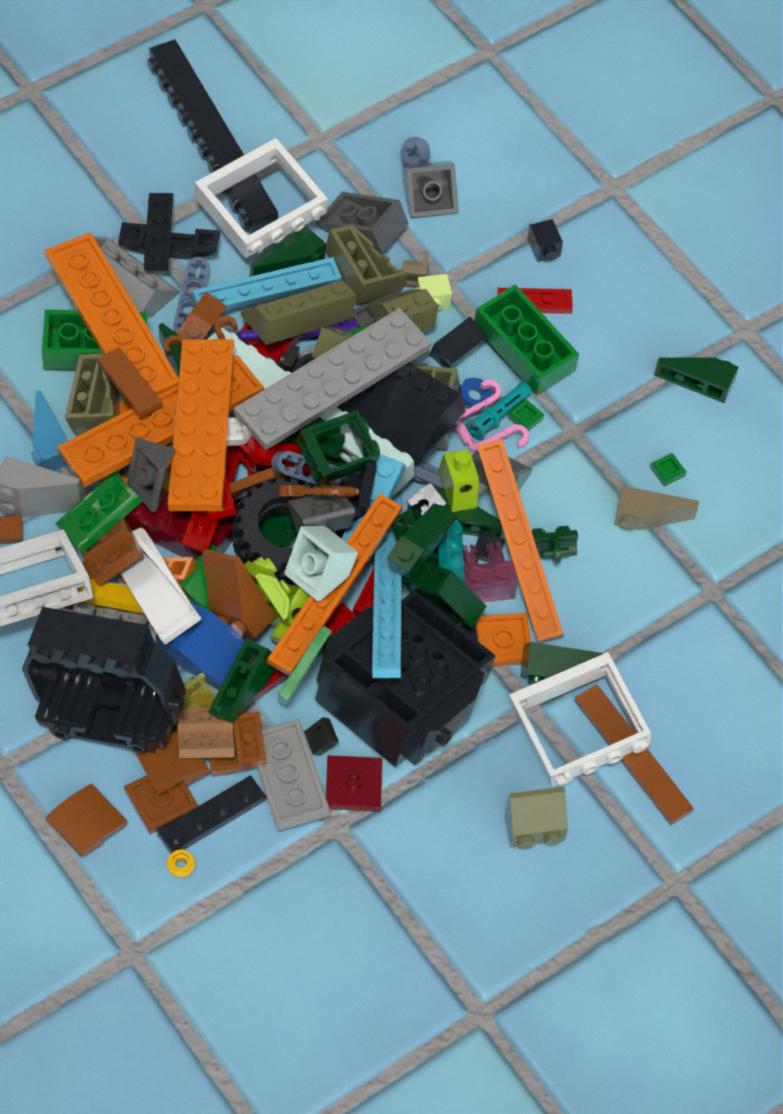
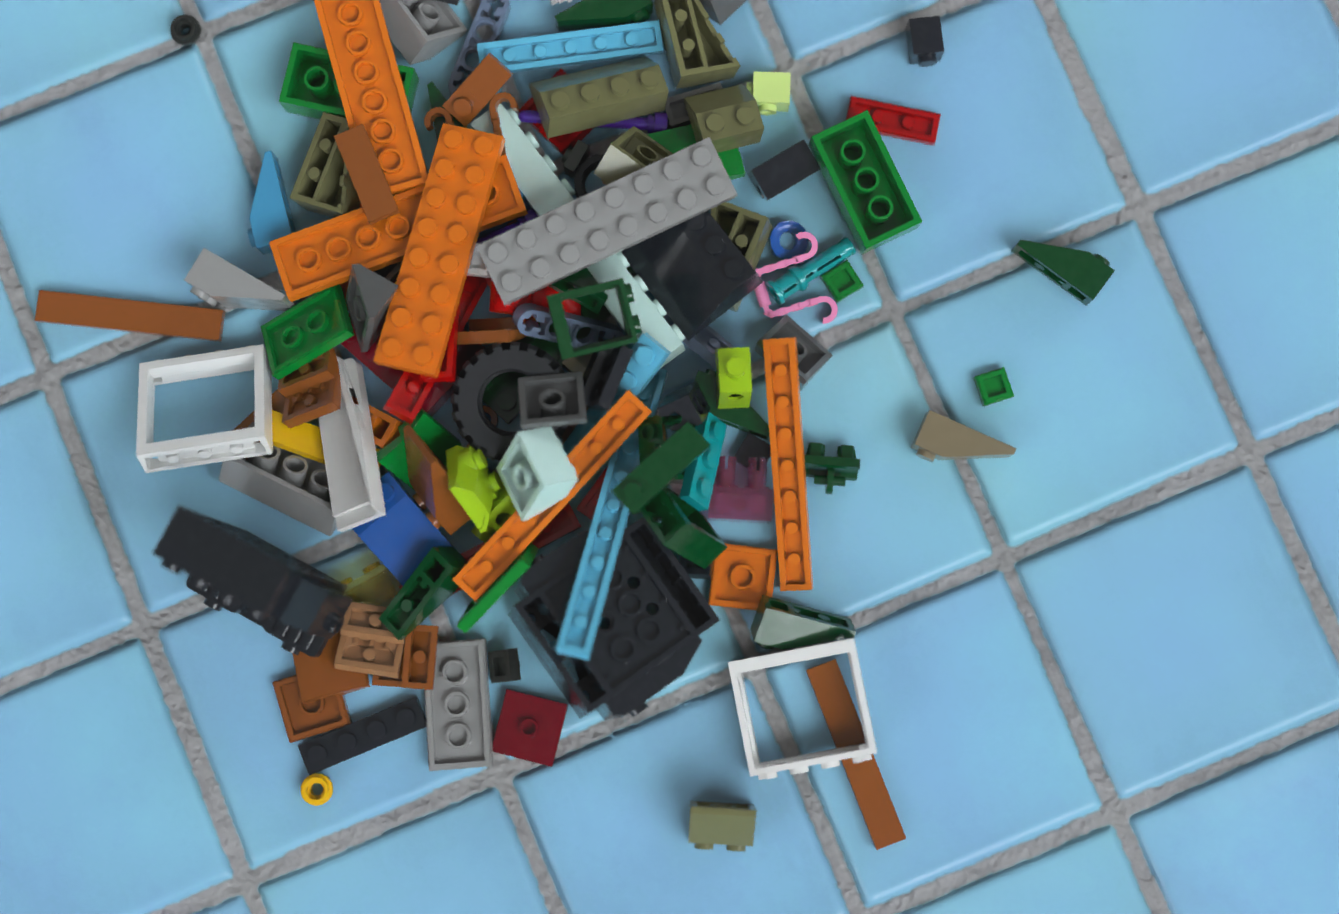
camera: 20 degrees right, 25 degrees up
dark orange slope [45,783,128,857] -> none
dark orange piece [278,485,359,497] -> none
dark tan panel [402,251,429,288] -> none

